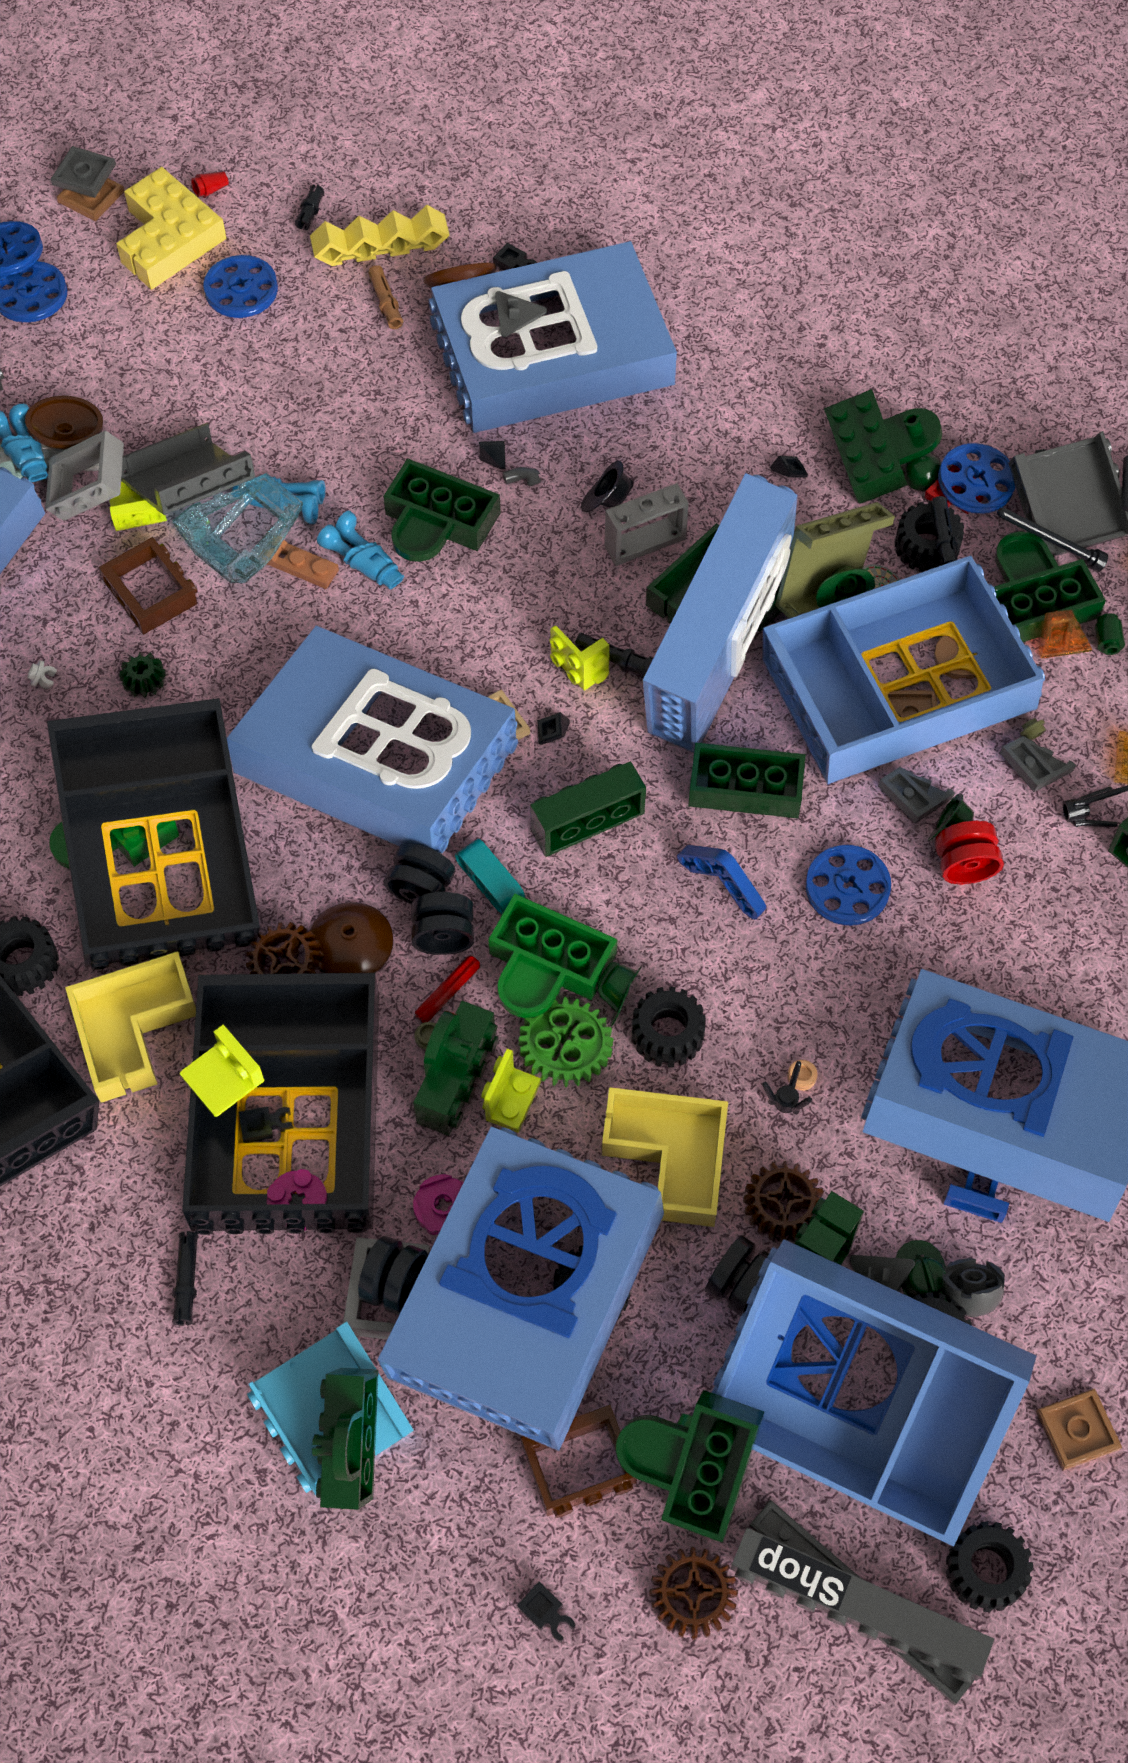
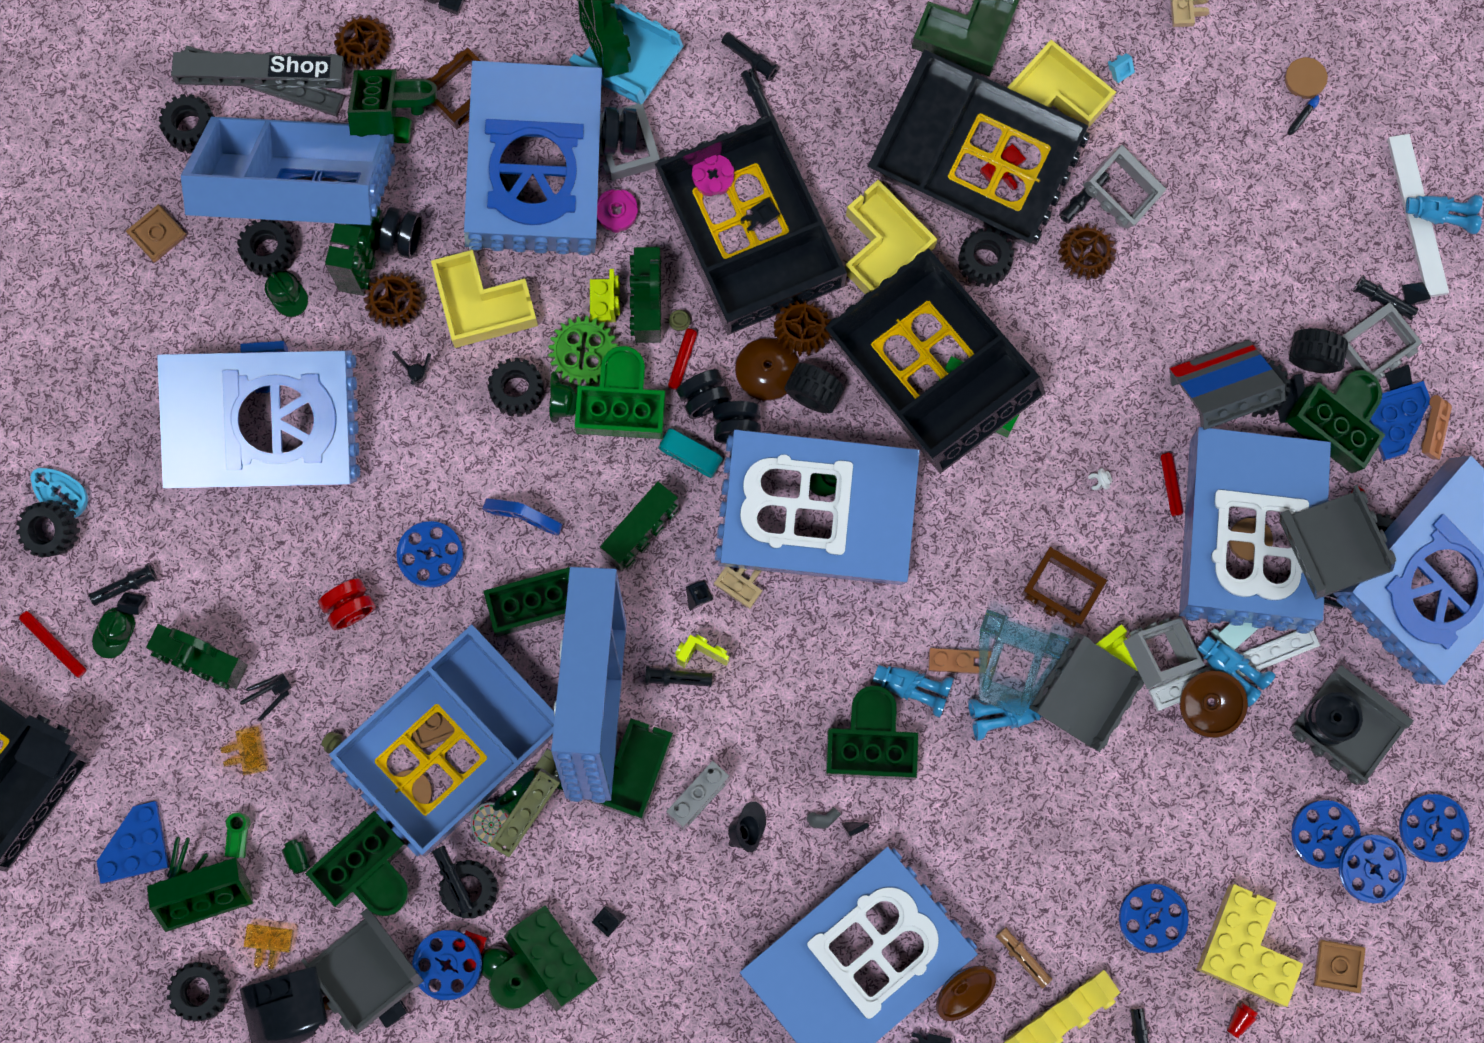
camera: 155 degrees right, 15 degrees up
dark grey plate [51,146,116,198] -> none
dark green gear [119,652,166,698] -> none
neon yellow bracket [180,1025,264,1117] -> none
dark grey piece [495,291,547,337] -> none
light nougat tile [787,1060,818,1090] -> none
dark grey piece [850,1255,915,1291] -> none
dark grey wing [878,767,955,823] -> none
dark green piece [928,793,974,841] -> none
dark grey cylinder [942,1258,1005,1317] -> none
black piece [997,507,1108,572] -> none
dark grey wing [1000,736,1076,792] -> none
clear orange wing [1039,610,1092,659] -> none
none -> black pin [721,32,780,81]
none -> black tyre [784,363,844,414]

